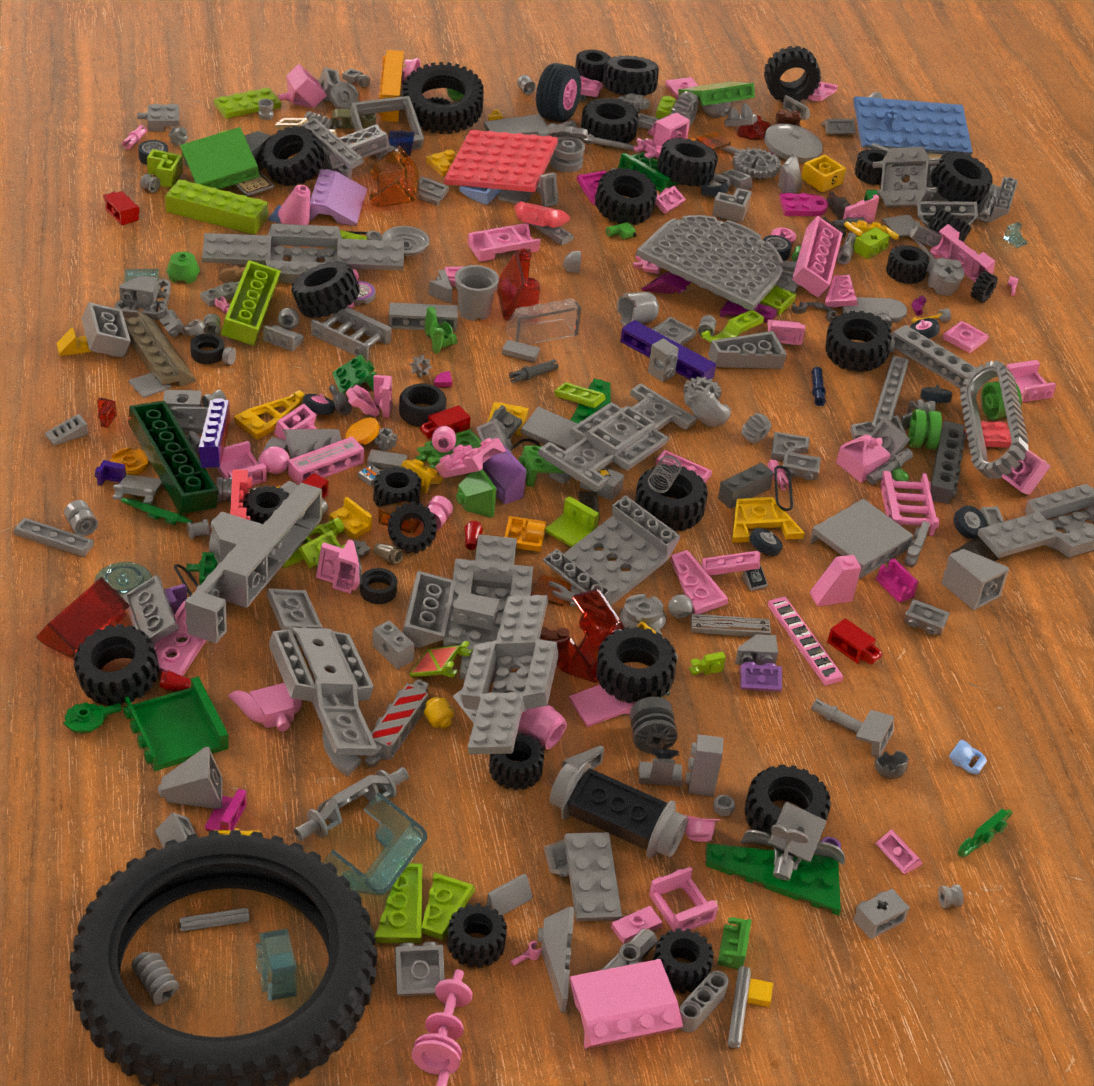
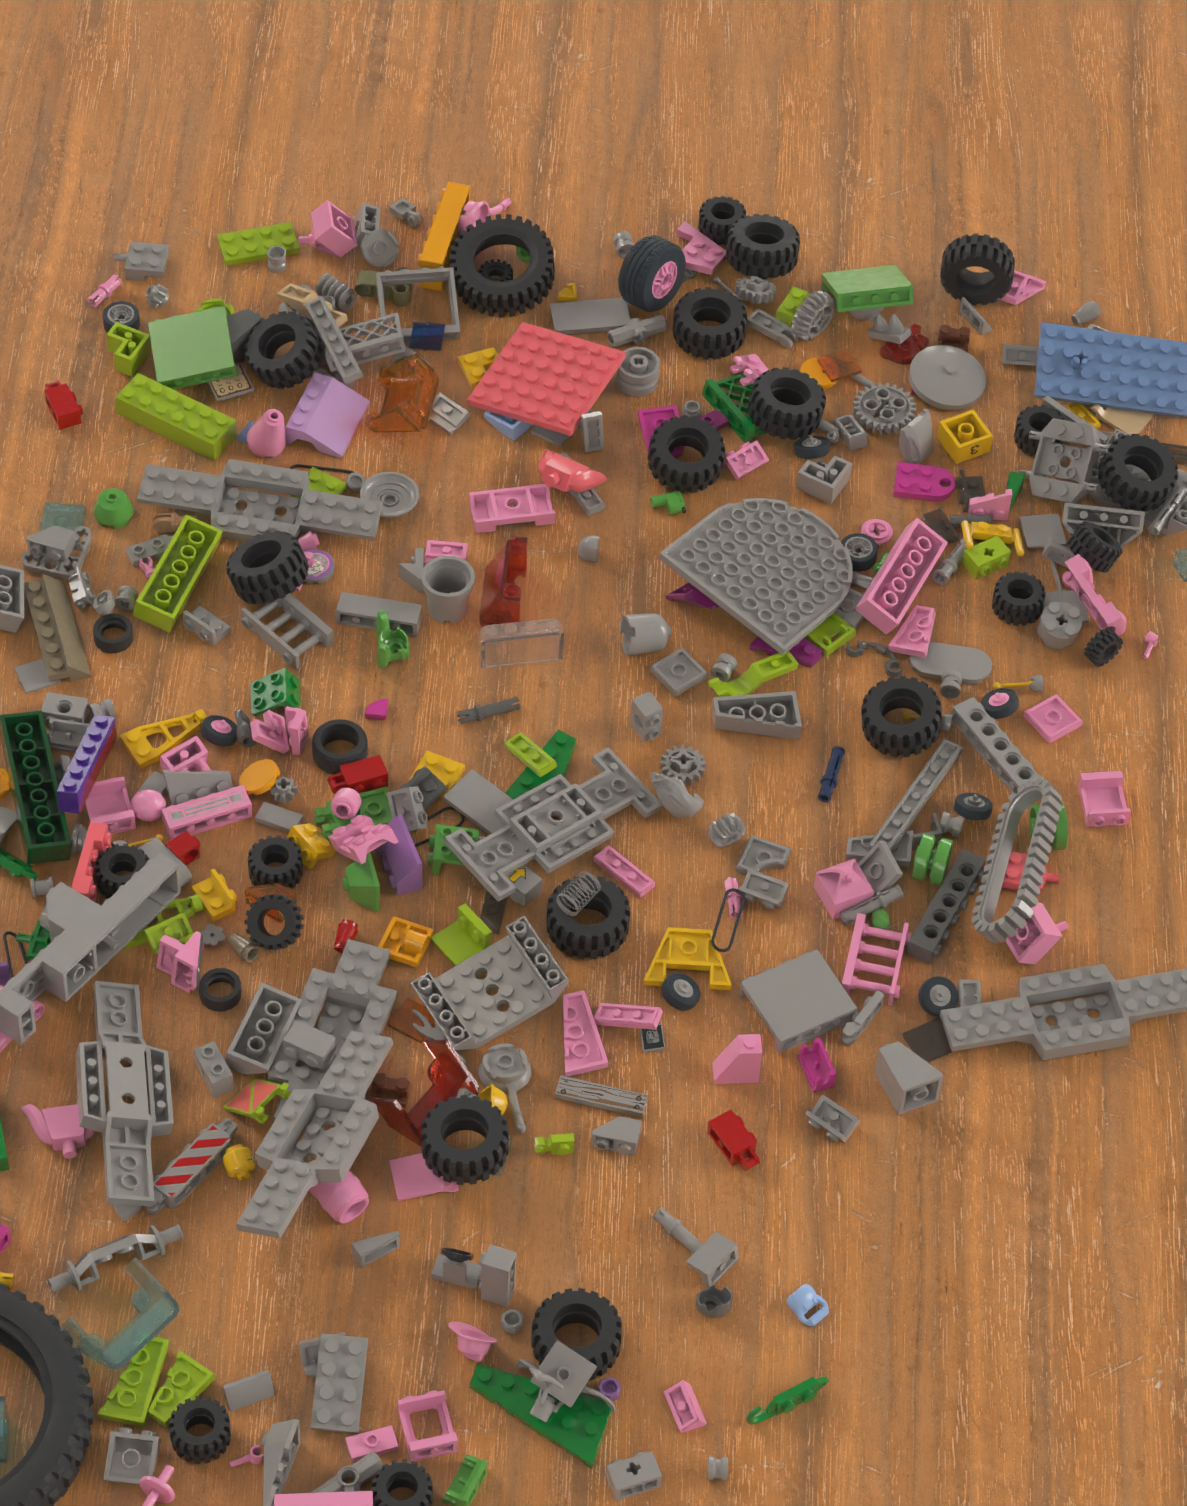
camera: 15 degrees right, 10 degrees up
light grey wheel [140,173,160,193] -> none
light grey tile [222,347,236,365] -> none
light grey piece [278,308,300,329] -> none
tile [358,464,380,486] -> none
light grey gear [409,355,432,377] -> none
bright pink wheel [421,496,453,531] -> none
black tyre [489,733,545,790] -> none
light grey tile [502,340,540,362] -> none
light grey piece [549,126,634,151] -> none
black brick [549,762,688,859] -> none
dark purple brick [620,320,716,380] -> none
dark grey wheel [629,697,678,753] -> none
bright pink piece [648,113,690,146] -> none
bright pink plate [665,77,698,99] -> none
light grey piece [668,594,693,618] -> none
dark grey brick [718,463,774,509] -> none
medium lavender bracket [739,662,782,692] -> none
bright pink bracket [767,320,805,345] -> none
tile [767,596,843,686] -> none
magenta arm [911,296,927,316] -> none

